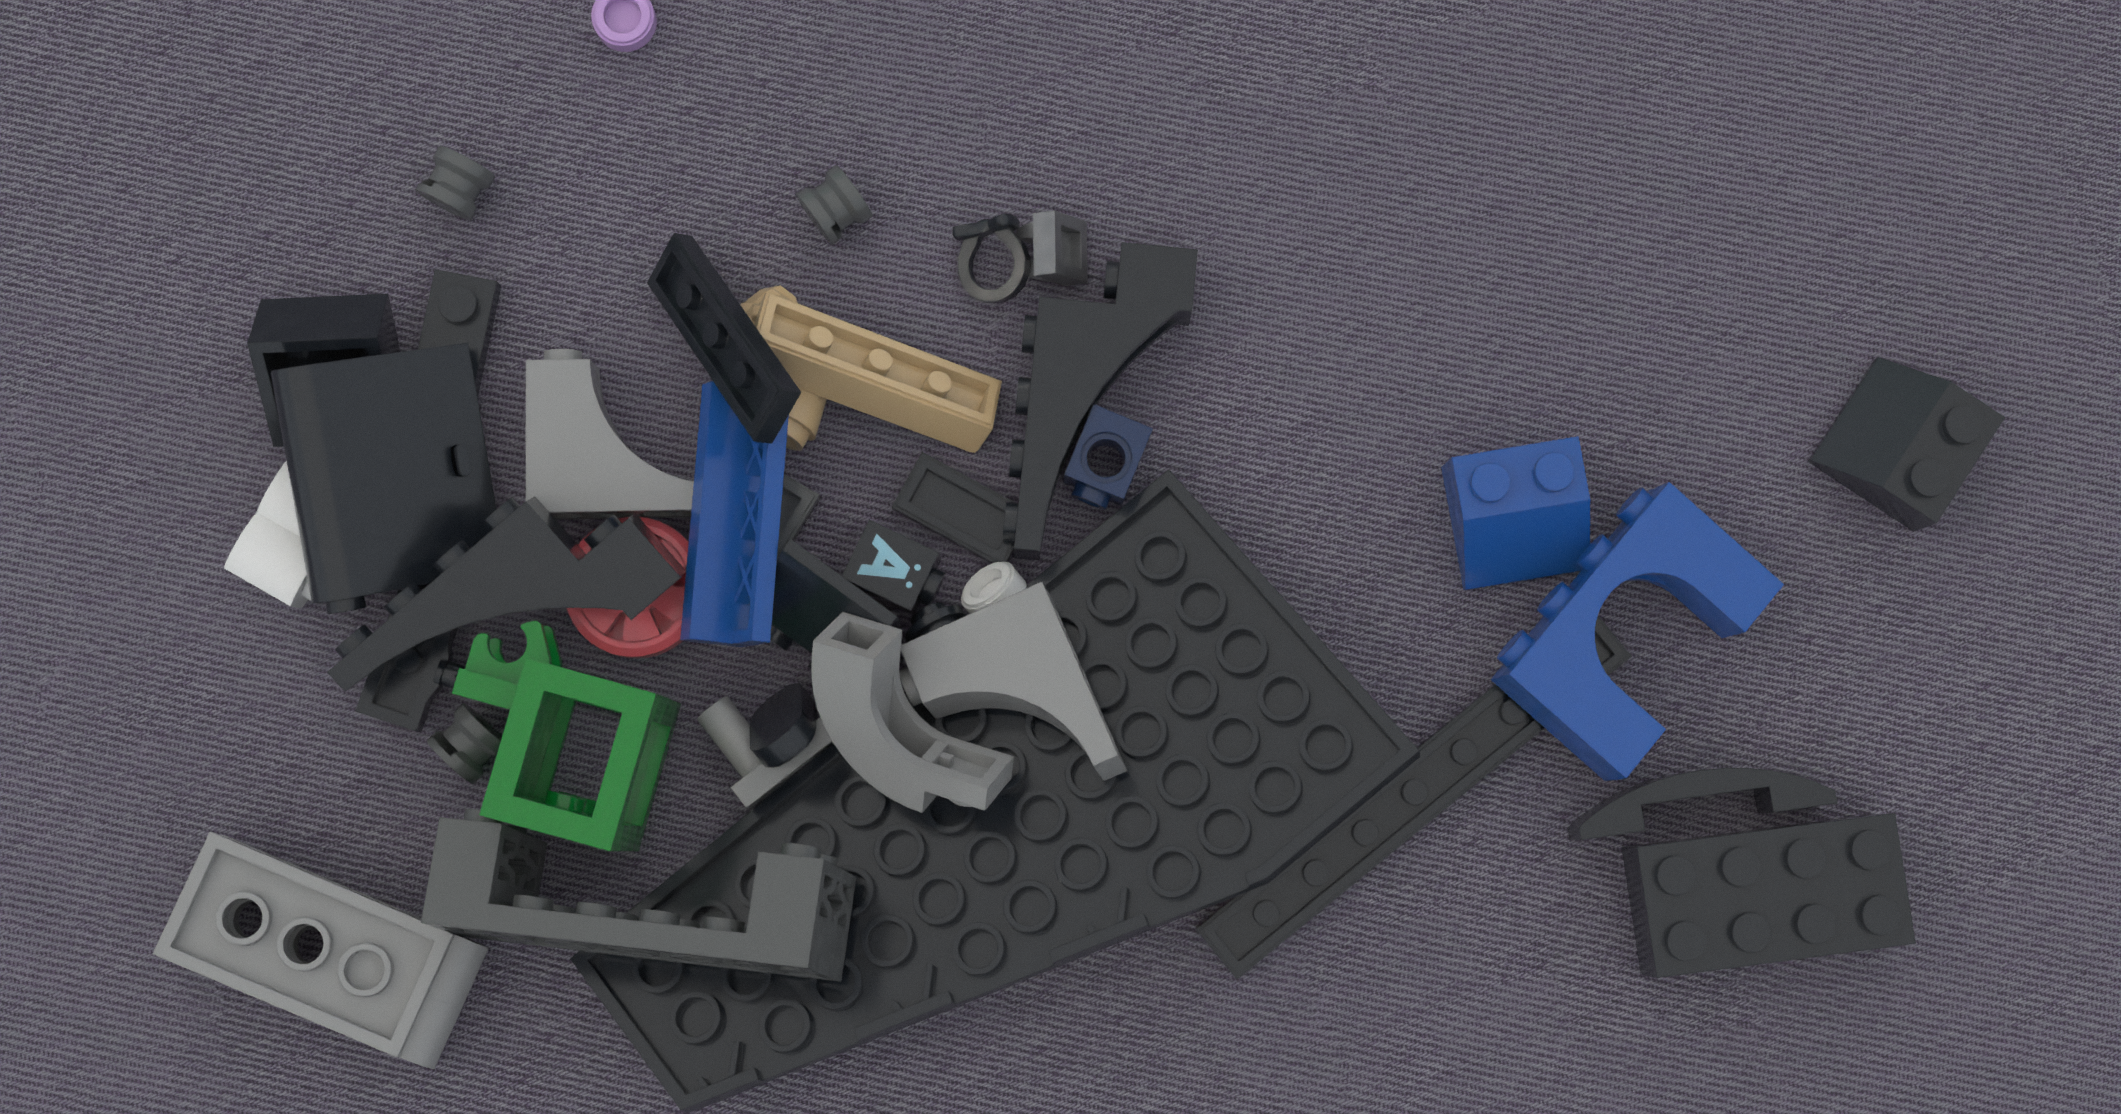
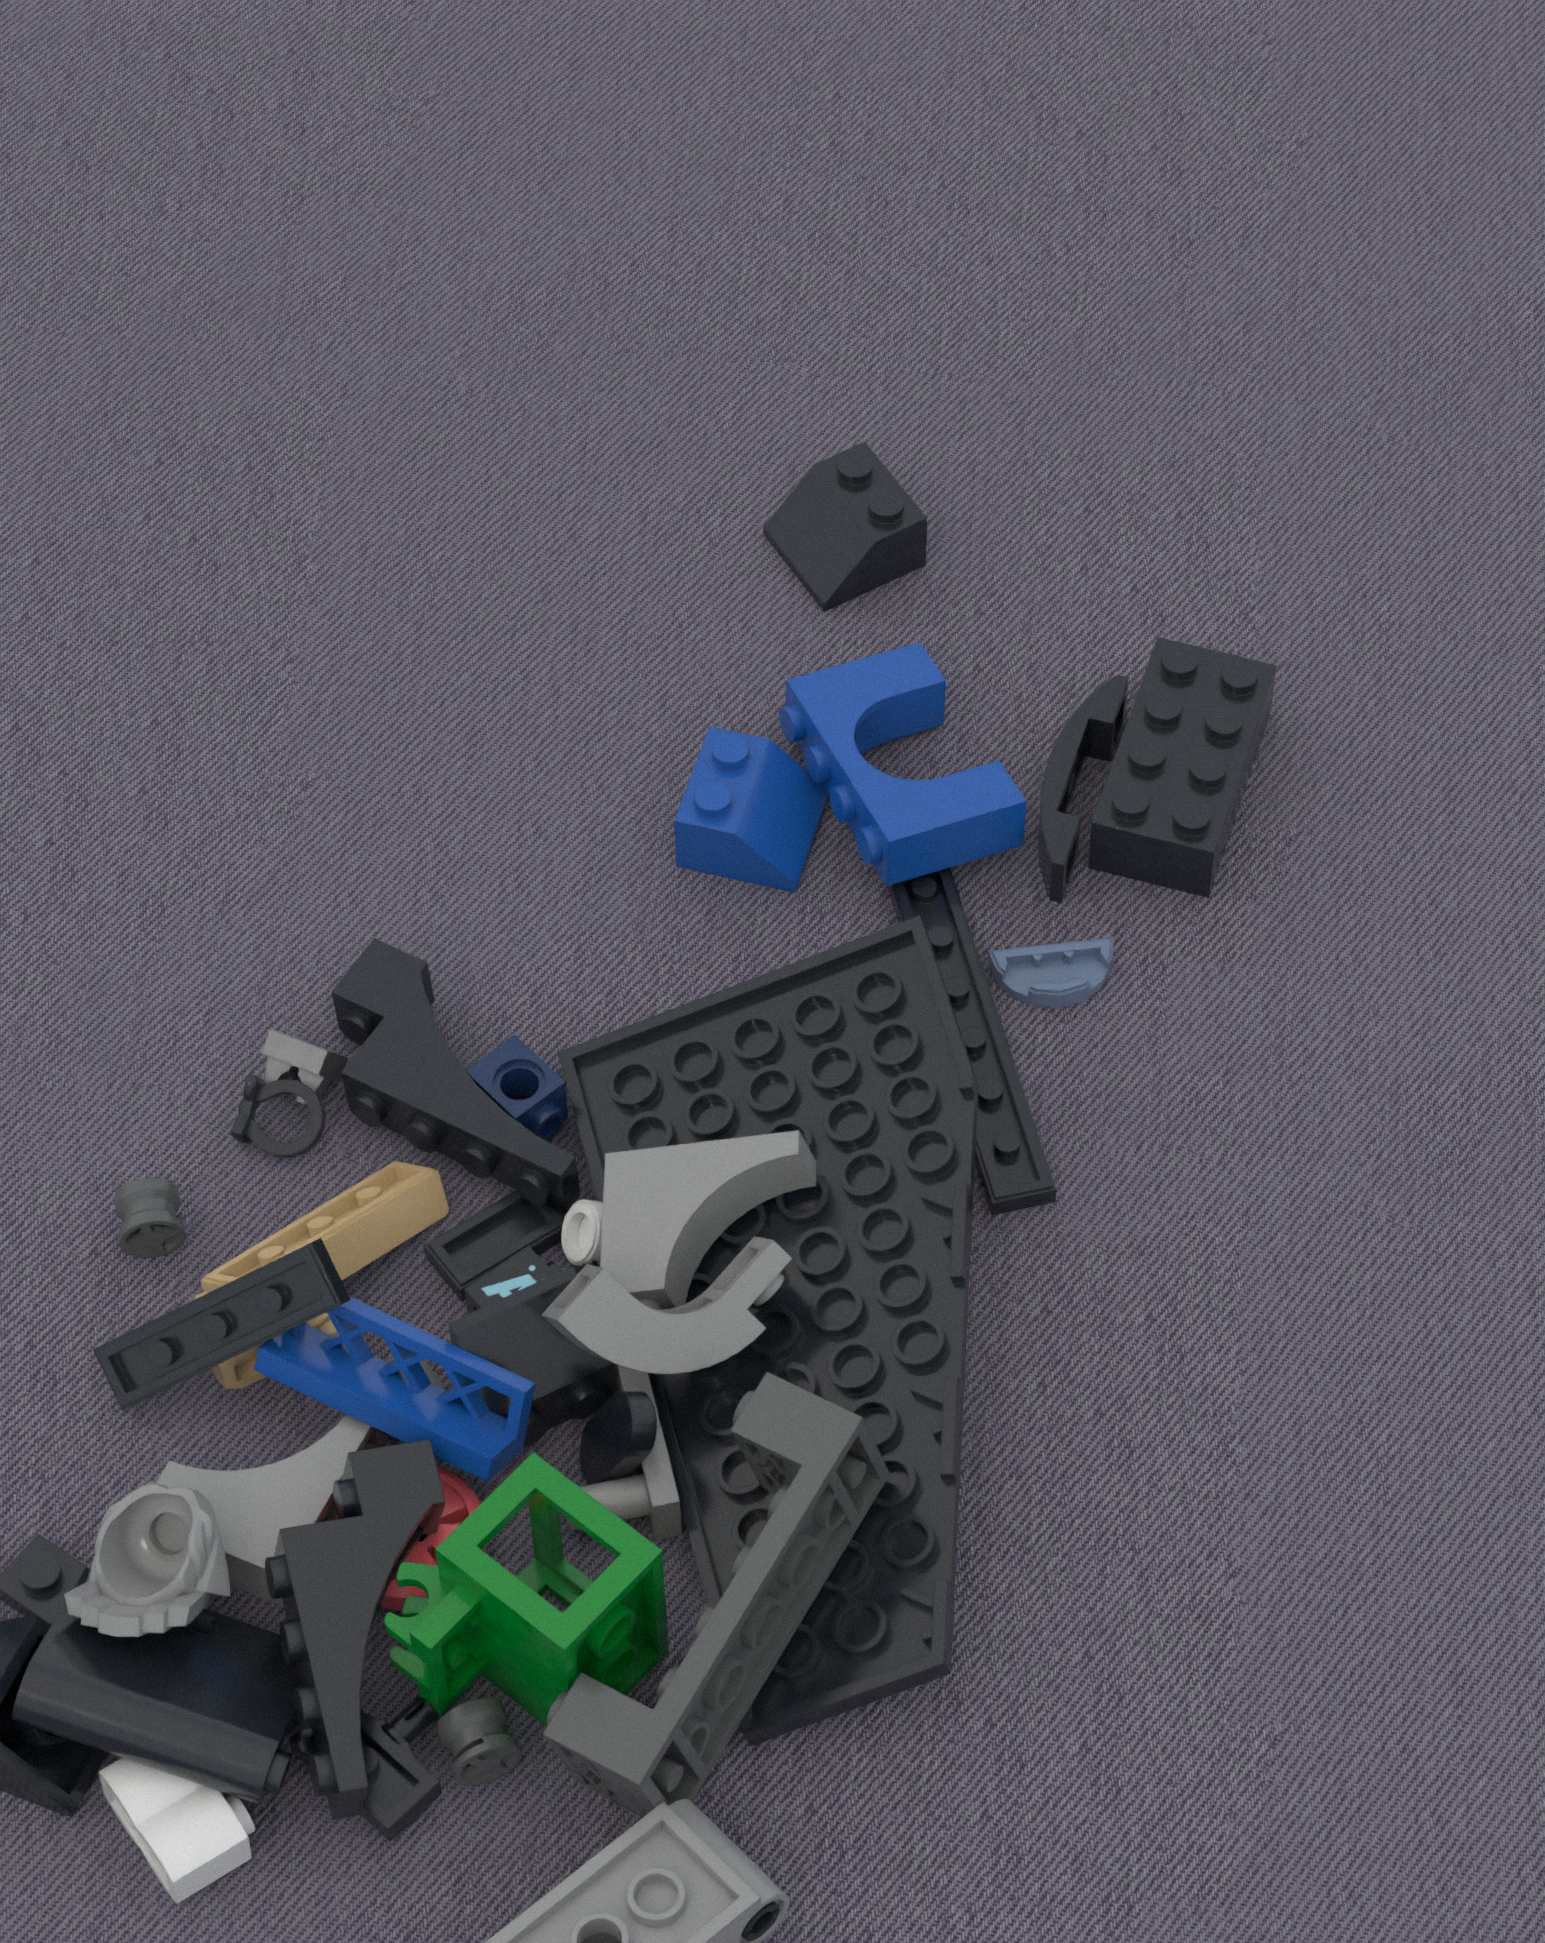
camera: 60 degrees left, 30 degrees down
none -> light grey hair [64,1484,230,1637]
none -> sand blue tile [988,937,1114,1008]

